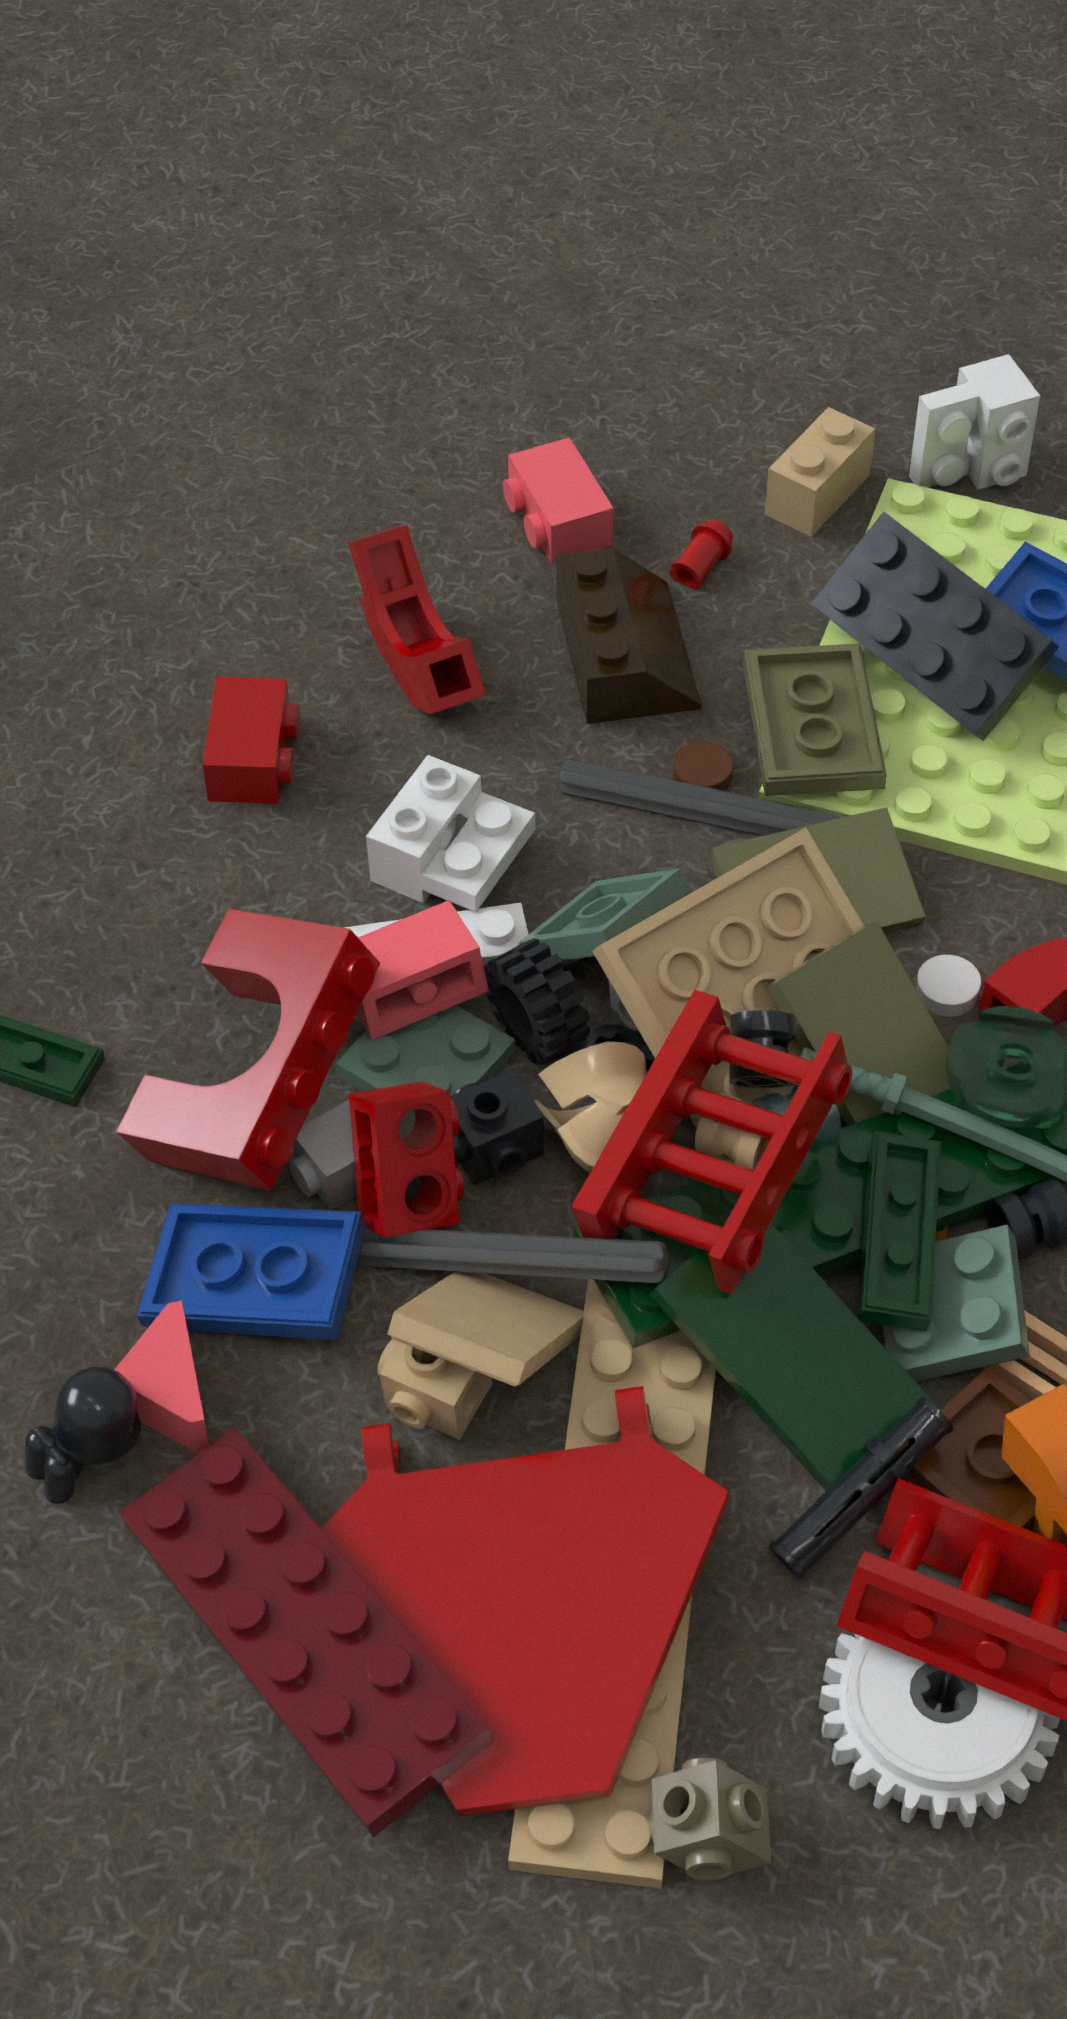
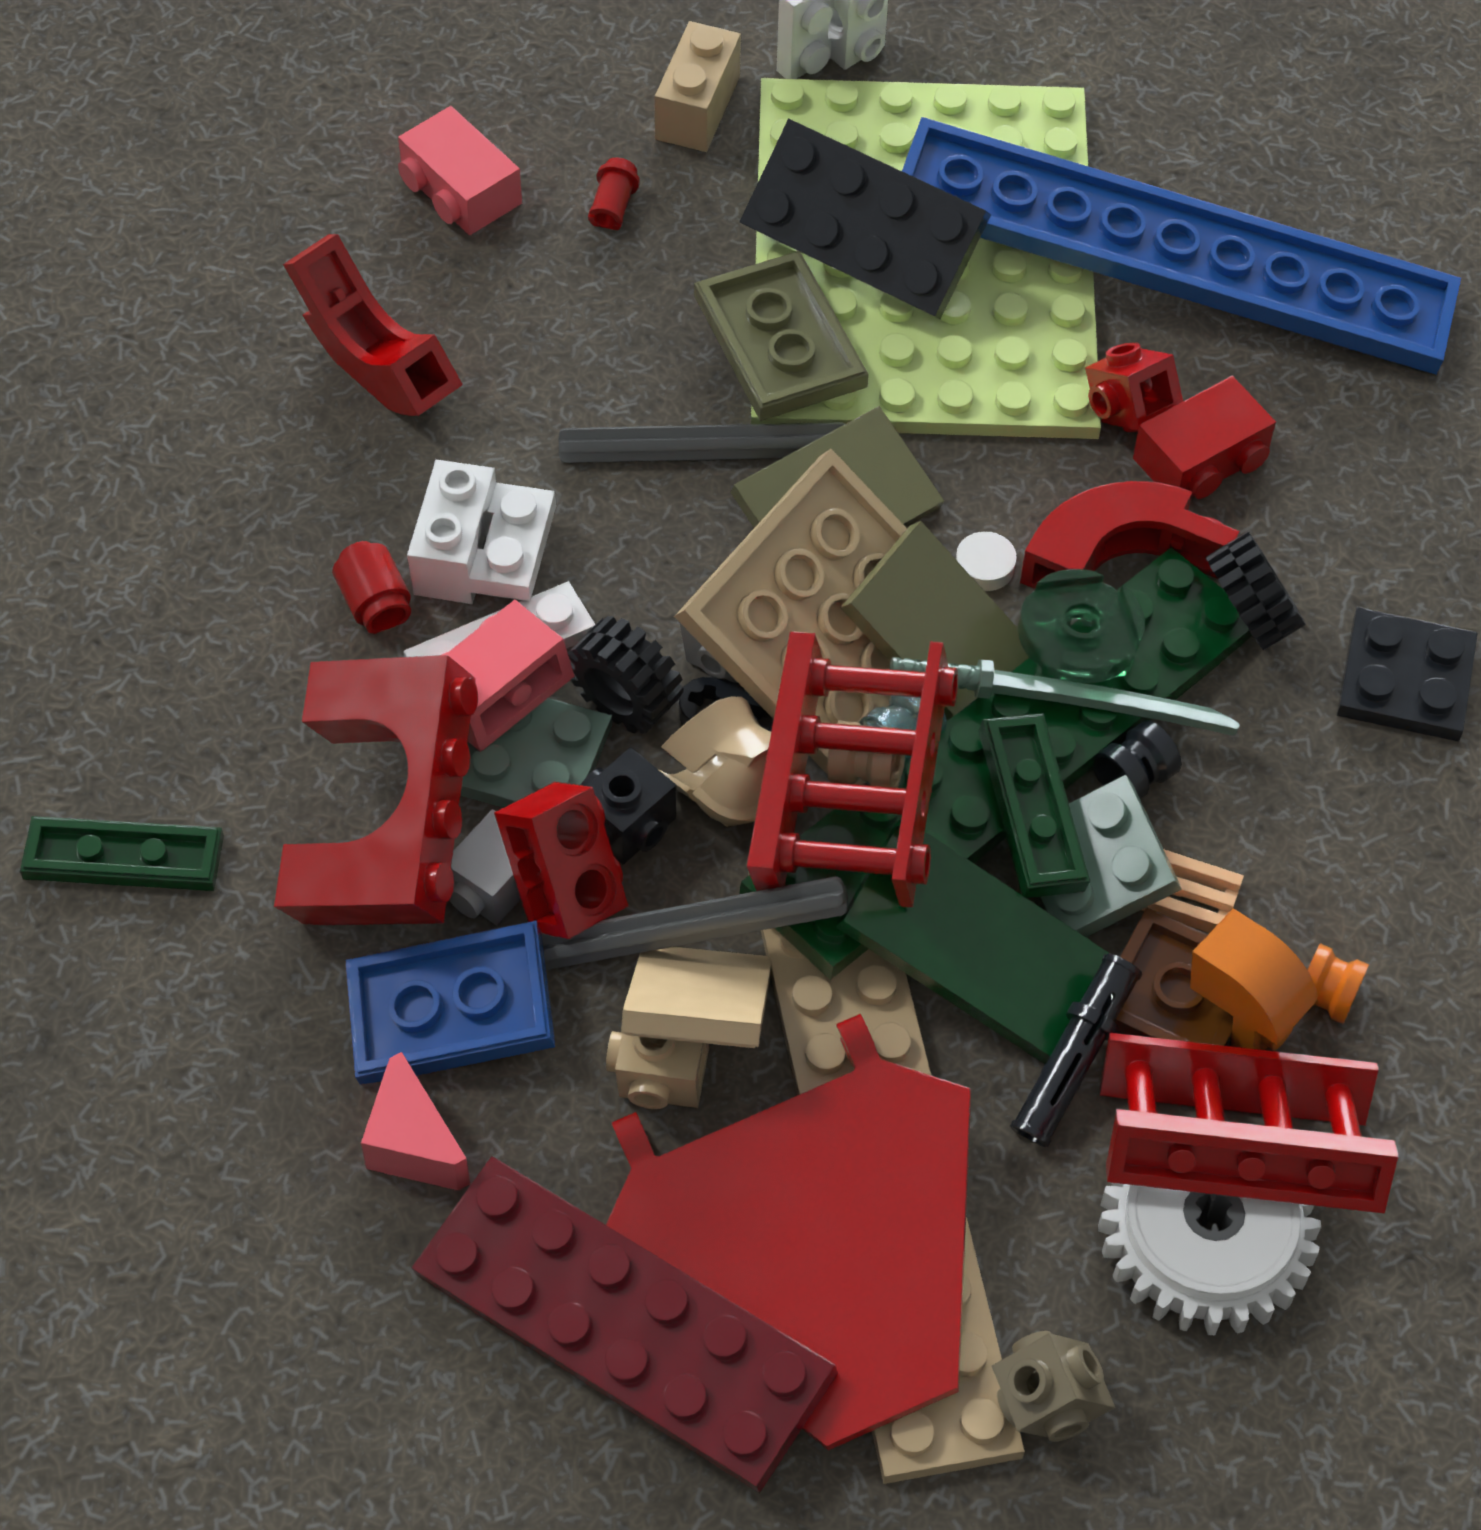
camera: 20 degrees left, 5 degrees up
black piece [25,1367,141,1504] -> none
red brick [203,676,300,804] -> none
sand green plate [519,868,690,966] -> none
dark brown slope [556,548,702,724] -> none
reddish brown tile [673,742,733,791] -> none
black wheel [729,1010,796,1089] -> none
none -> red brick [332,541,411,634]

